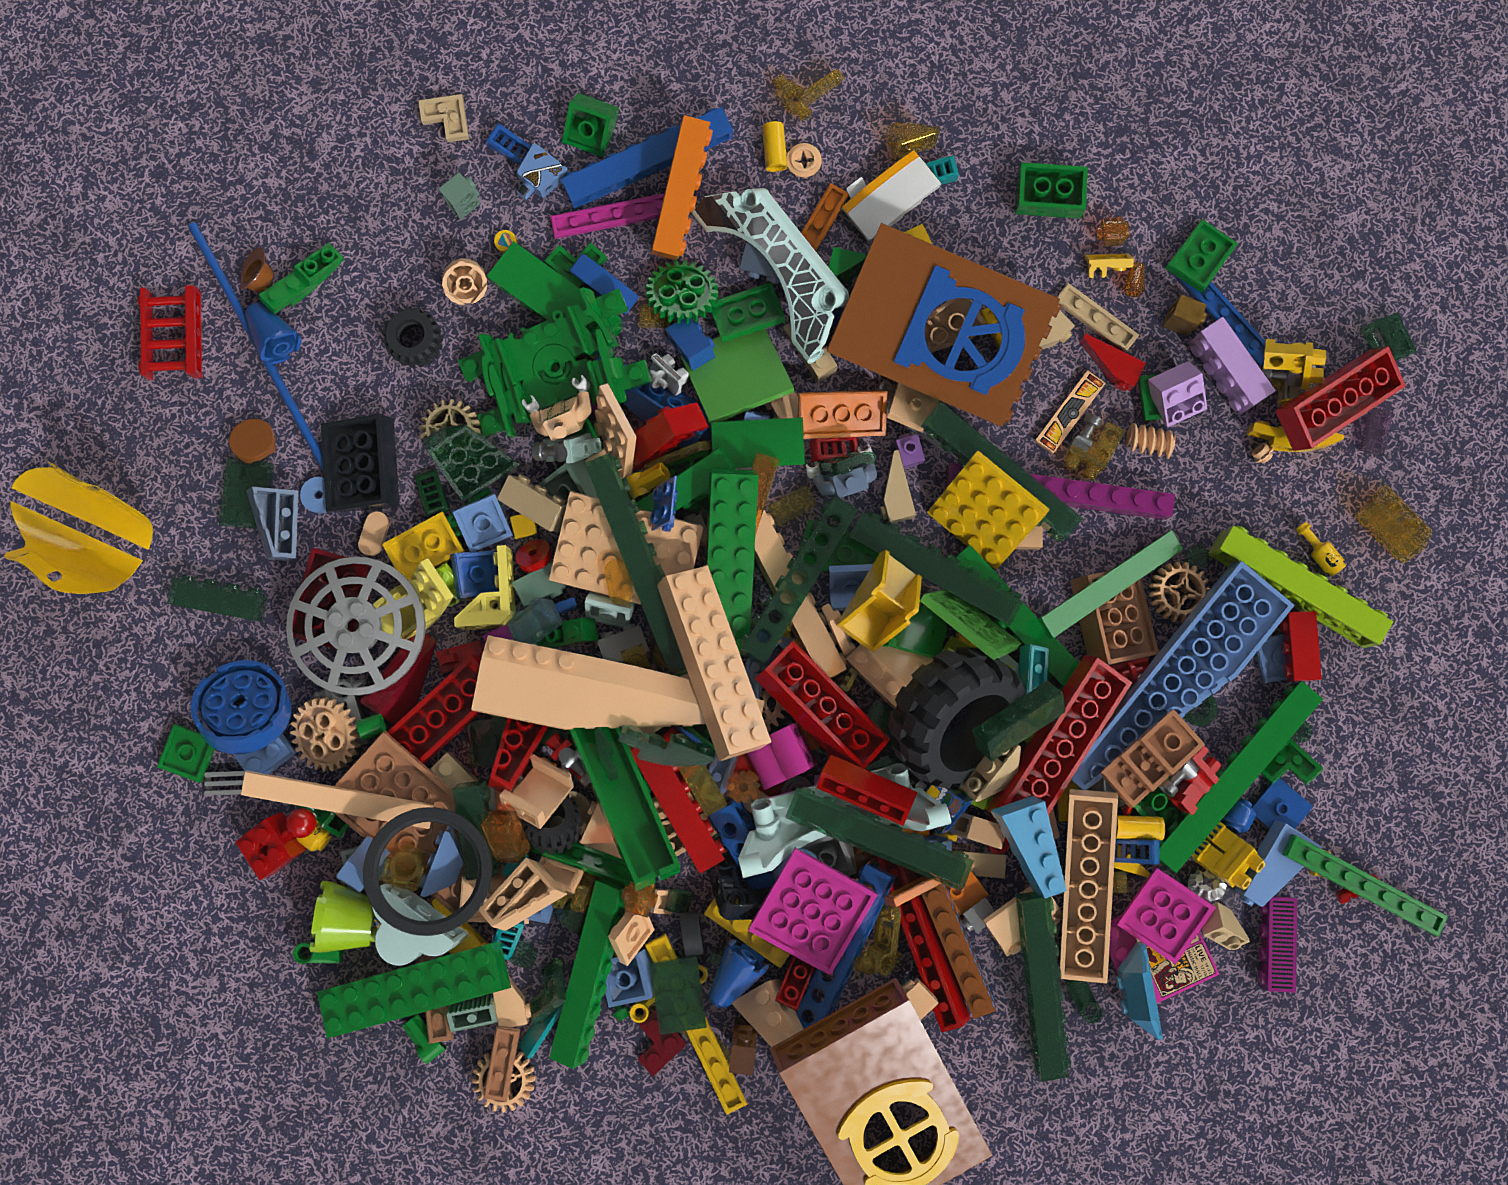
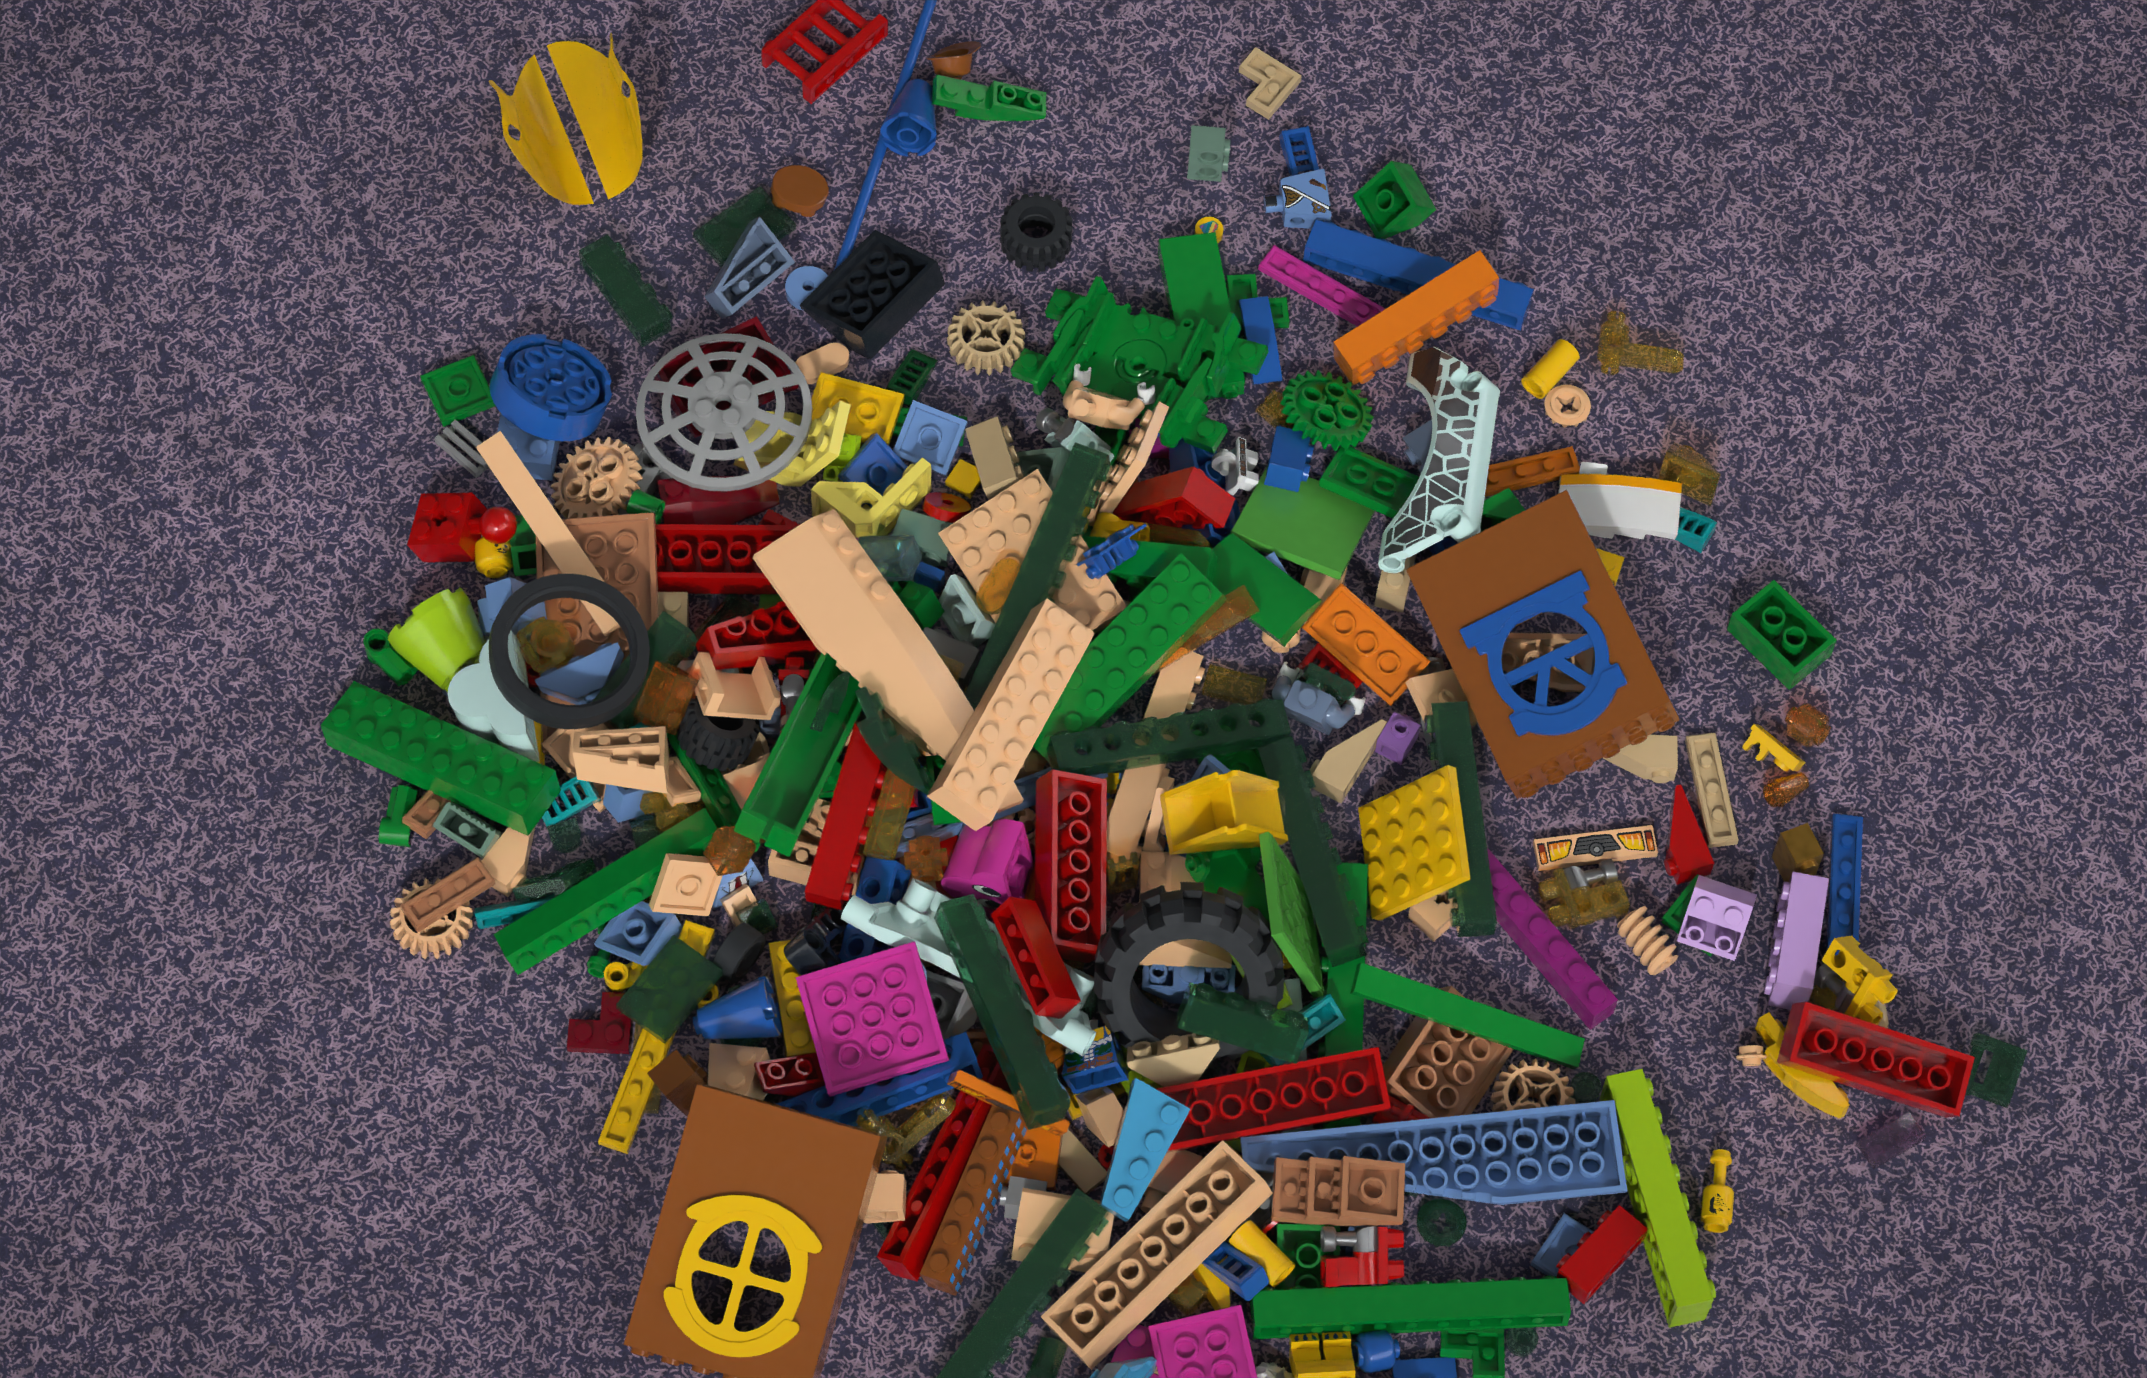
camera: 45 degrees right, 20 degrees down
clear green wedge [421,424,520,502] -> none
light nougat cylinder [442,258,487,305] -> none
green tile [1165,219,1239,293] -> none
clear yellow slope [1356,484,1434,564] -> none

